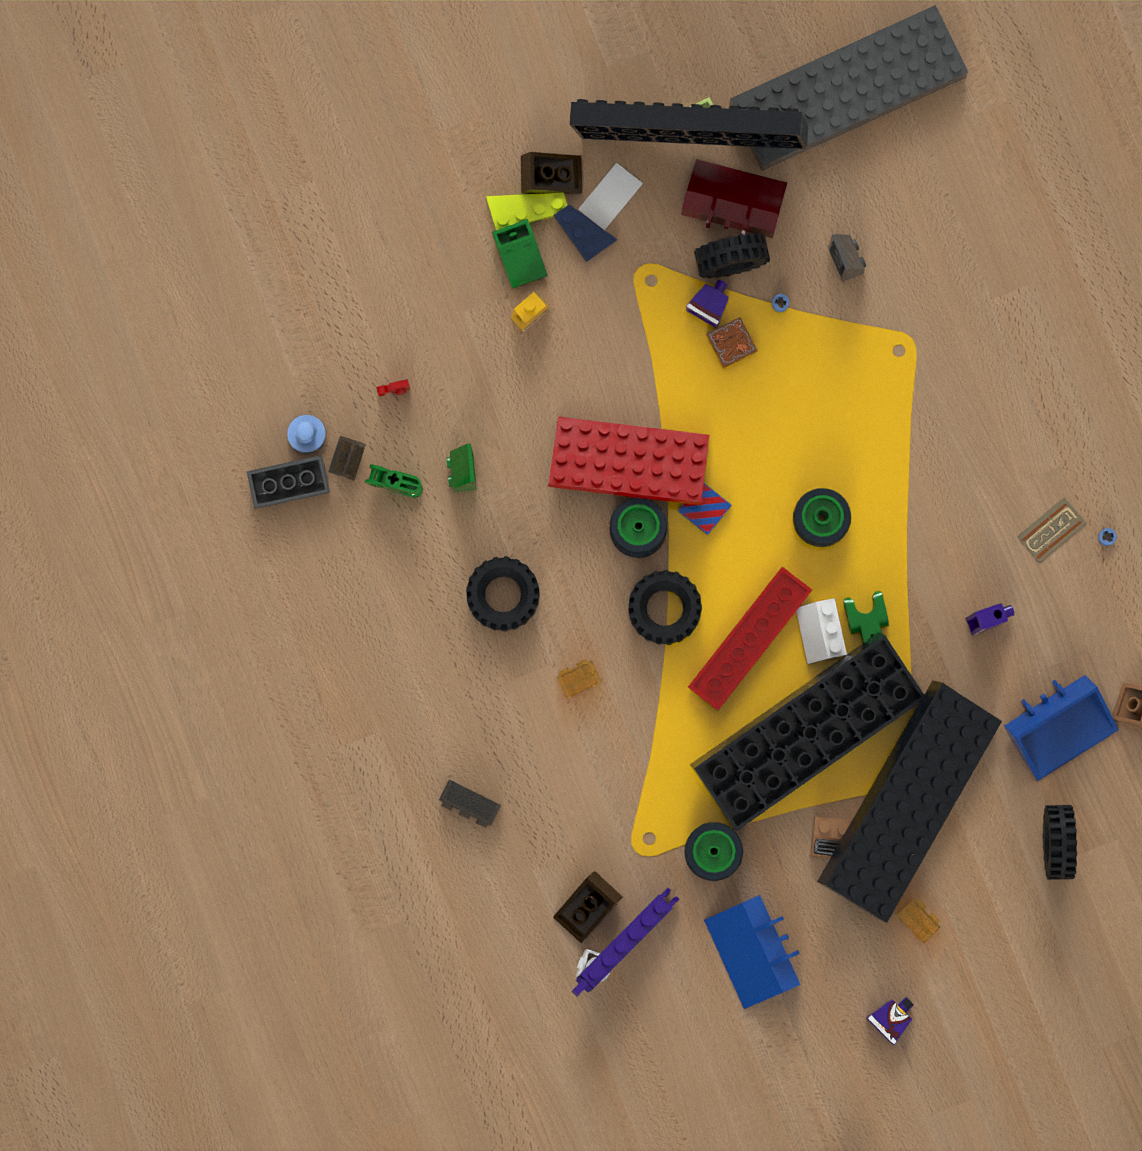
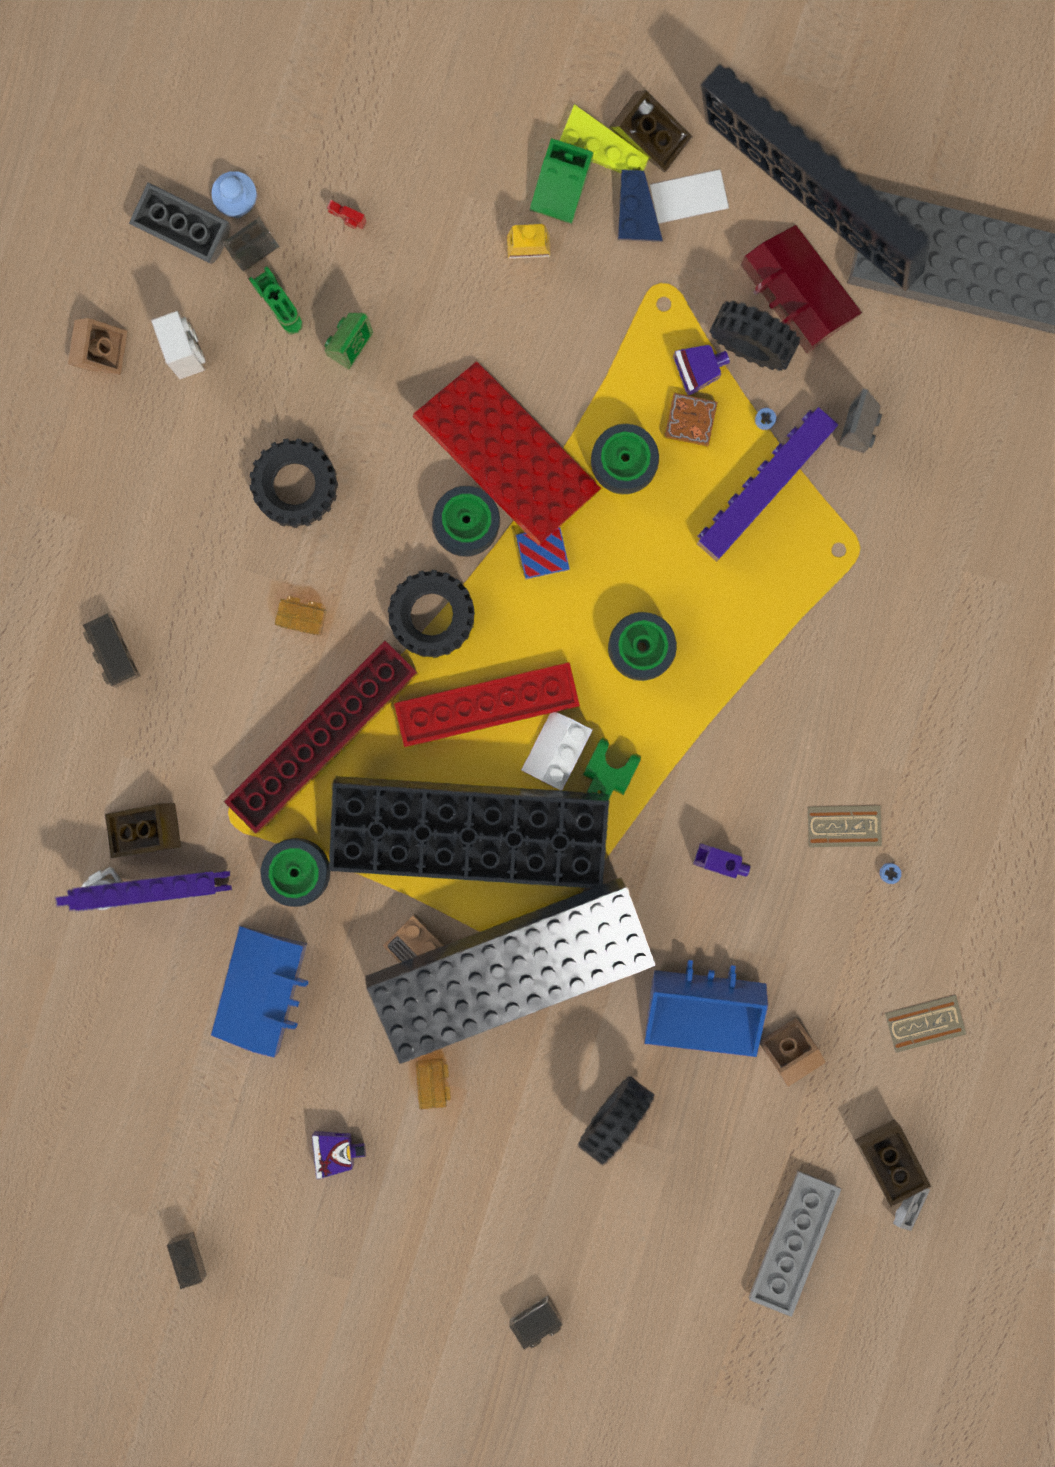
camera: 30 degrees right, 5 degrees up
none -> medium nougat slope [68,318,128,375]
none -> white brick [151,311,206,379]
none -> dark red brick [224,641,418,834]
none -> clear smoke brick [509,1296,563,1350]
none -> wheel [591,424,659,494]
none -> dark purple brick [697,407,838,562]

